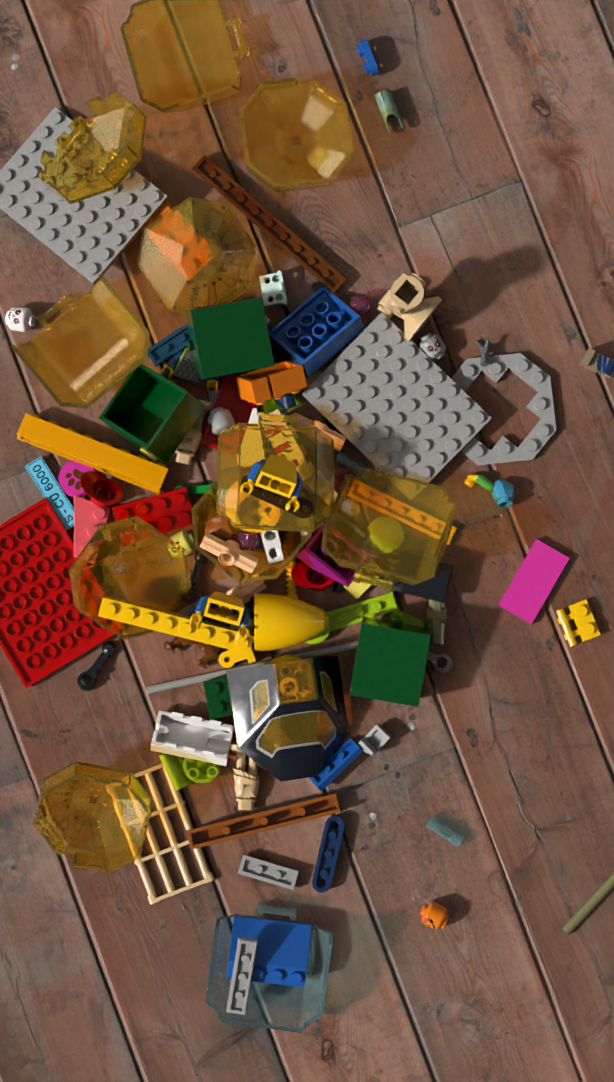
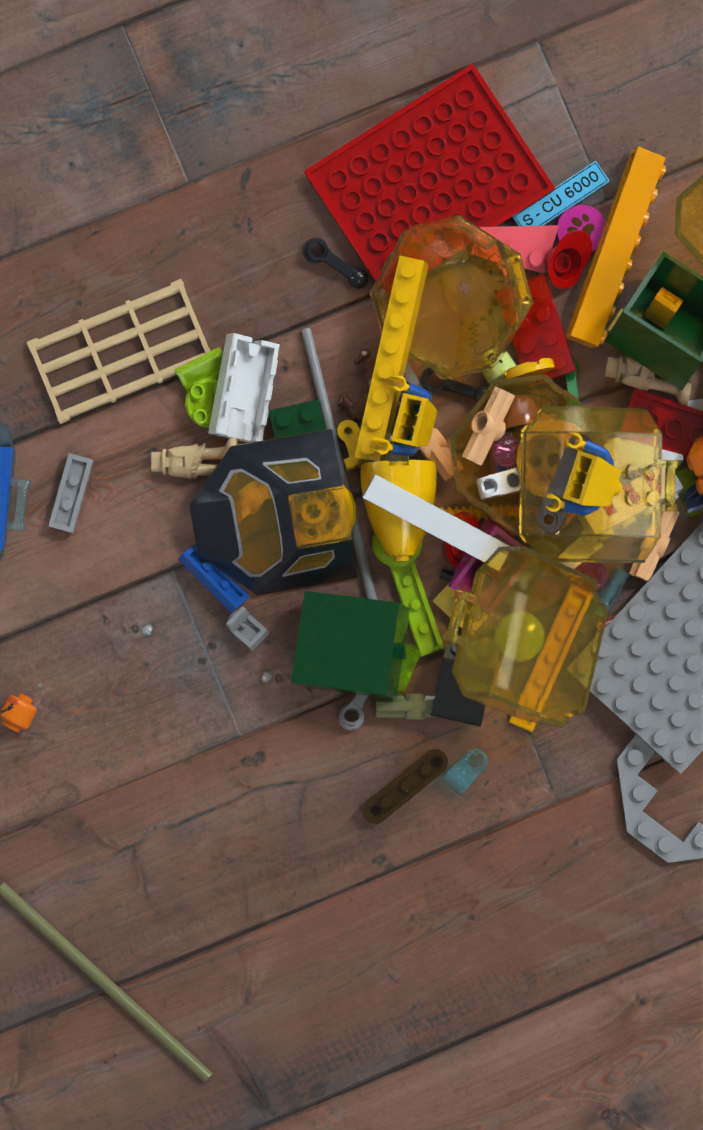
camera: 90 degrees right, 0 degrees up
clear yellow windscreen [33,761,152,874] -> none
dark orange tile [186,793,341,849] -> none
light grey head [207,407,236,437] -> none
dark blue plate [312,816,344,893] -> none
clear light blue pin [425,816,464,847] -> none
arm [465,474,494,491] -> none
dark azure rock [492,479,515,508] -> none
dark pink tile [498,539,570,624] -> none
yellow plate [556,599,601,647] -> none
none -> white tile [362,474,511,569]
none -> dark brown plate [363,749,448,824]
none -> clear light blue piece [441,748,488,796]
none -> yellow tile [503,358,555,382]
none -> light orange slope [644,287,683,329]

